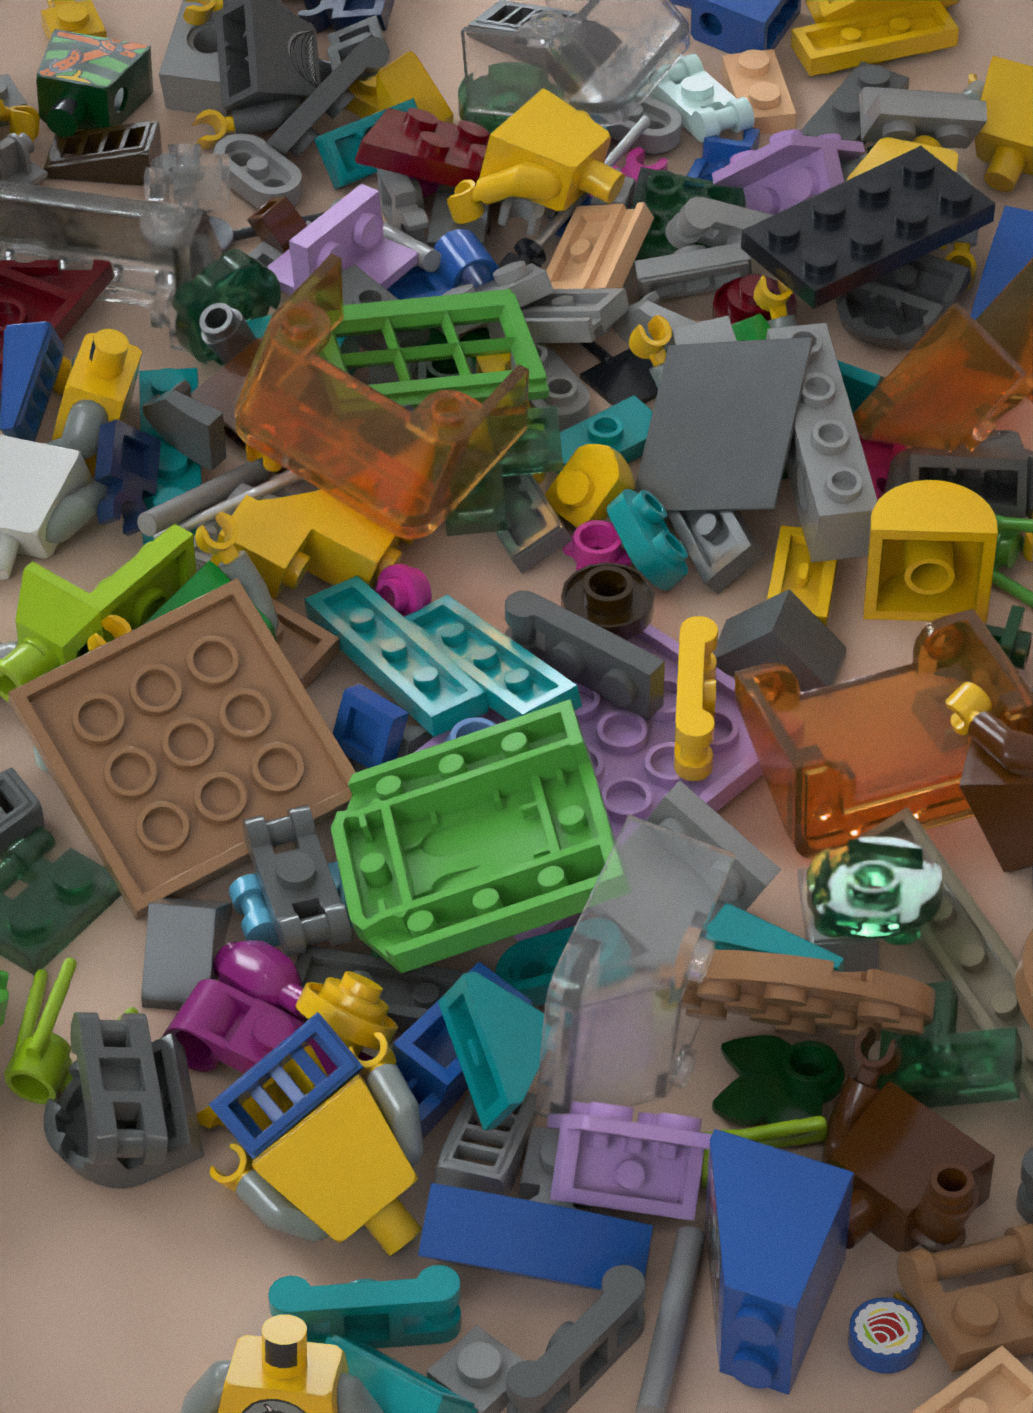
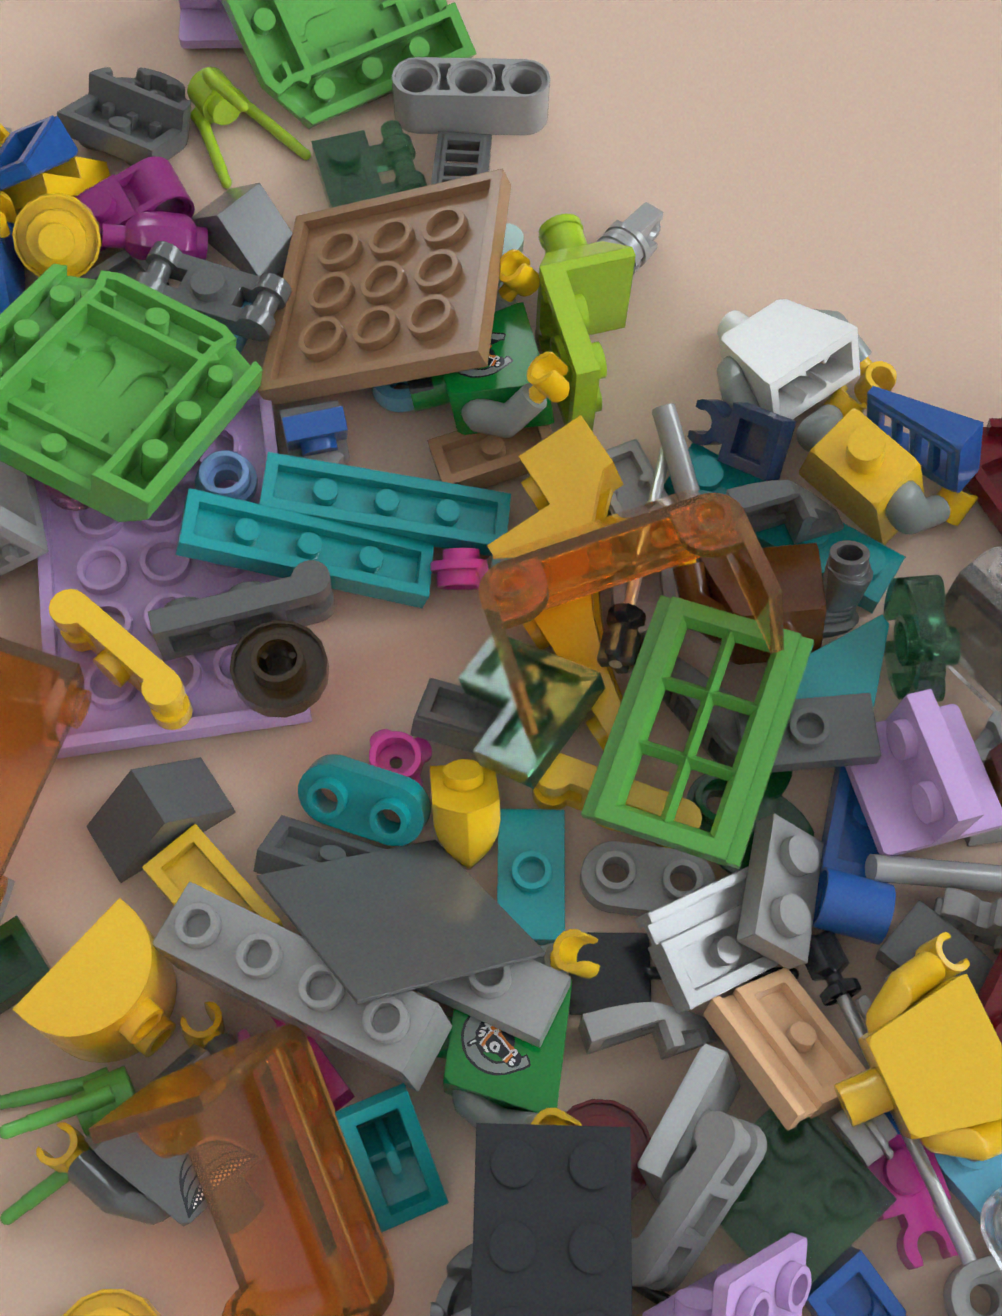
camera: 125 degrees right, 20 degrees up
dark grey plate [70,1012,168,1165] -> none

